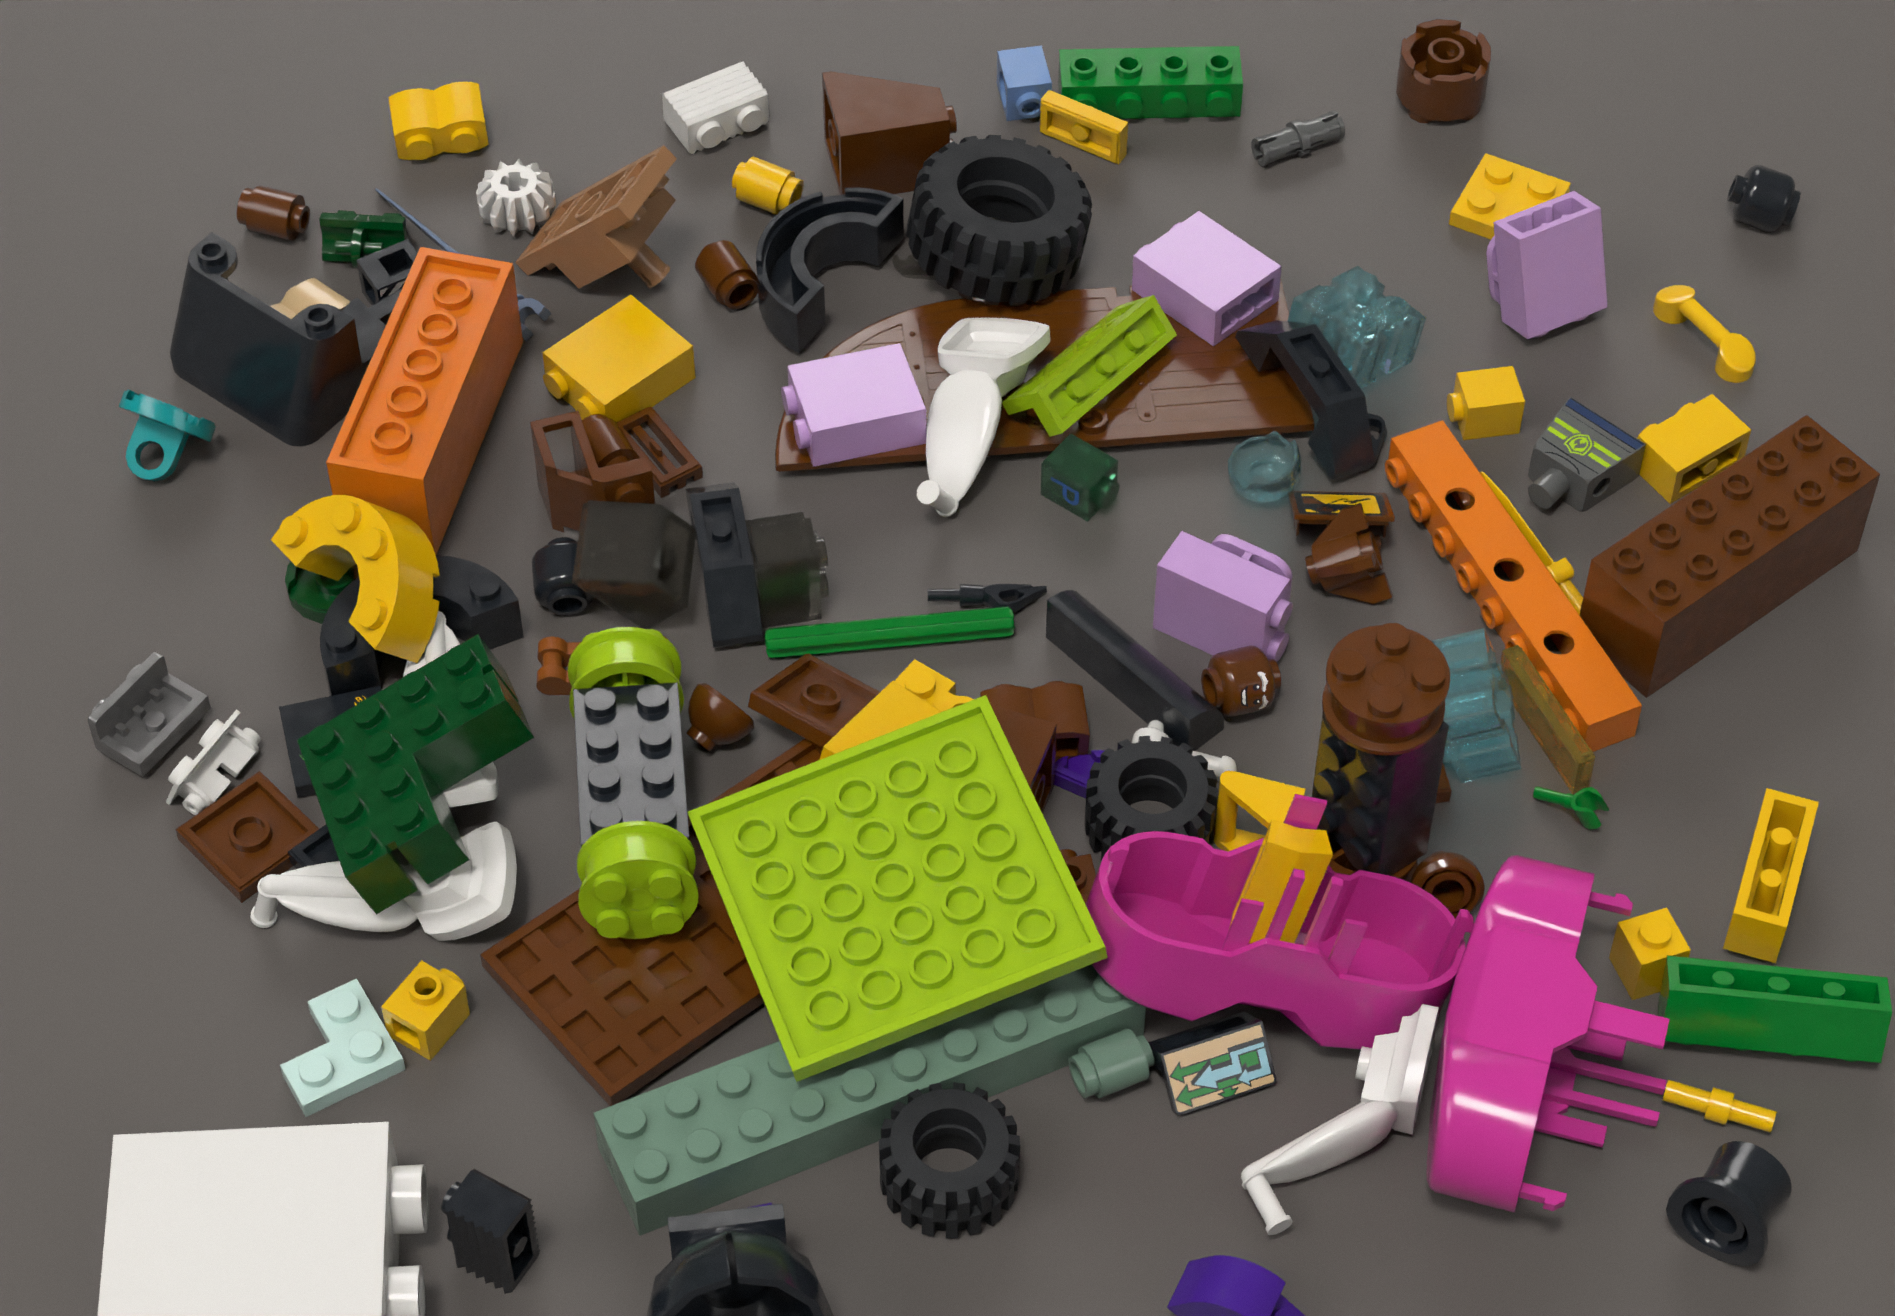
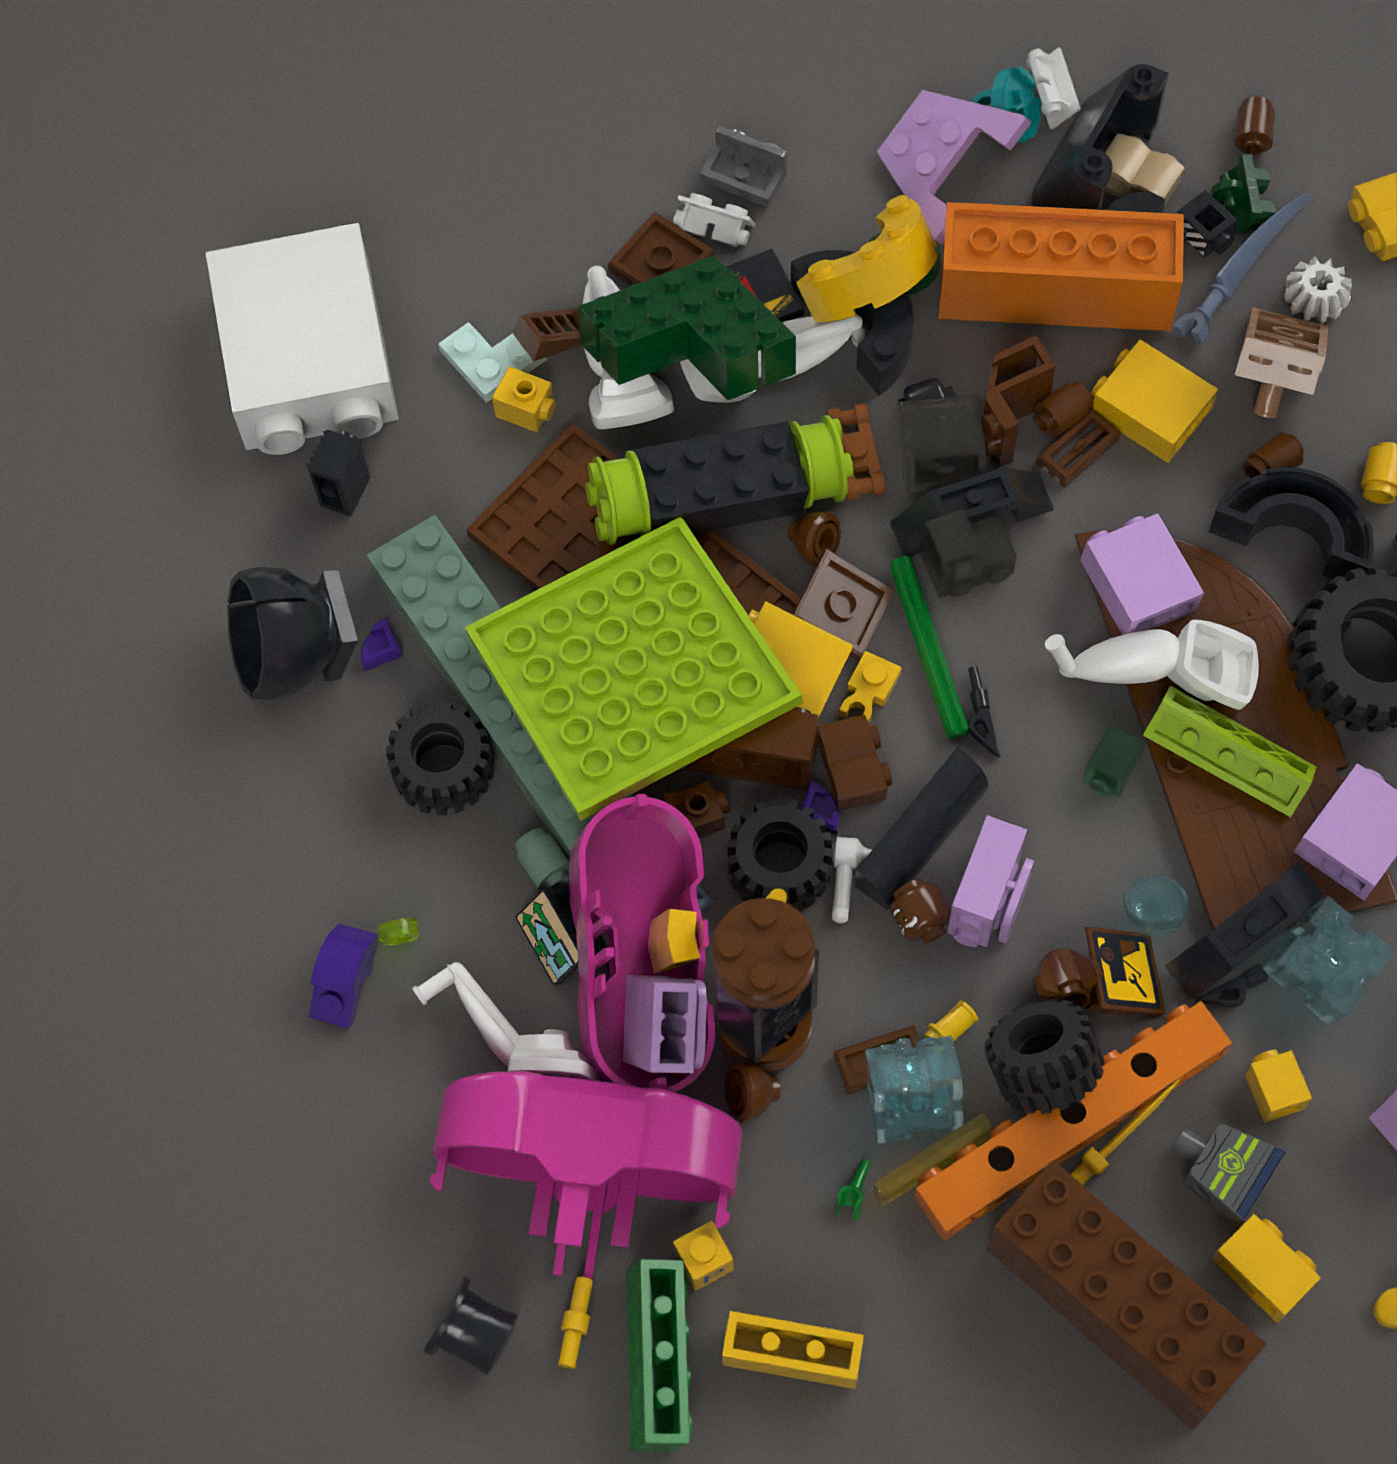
camera: 85 degrees right, 15 degrees up
none -> clear neon green tile [376,918,420,945]
none -> reddish brown slope [513,308,581,362]
none -> lavender brick [623,975,707,1073]
none -> lavender wing [877,90,1031,244]
none -> black tyre [985,999,1105,1114]
none -> white hinge [1027,47,1081,130]

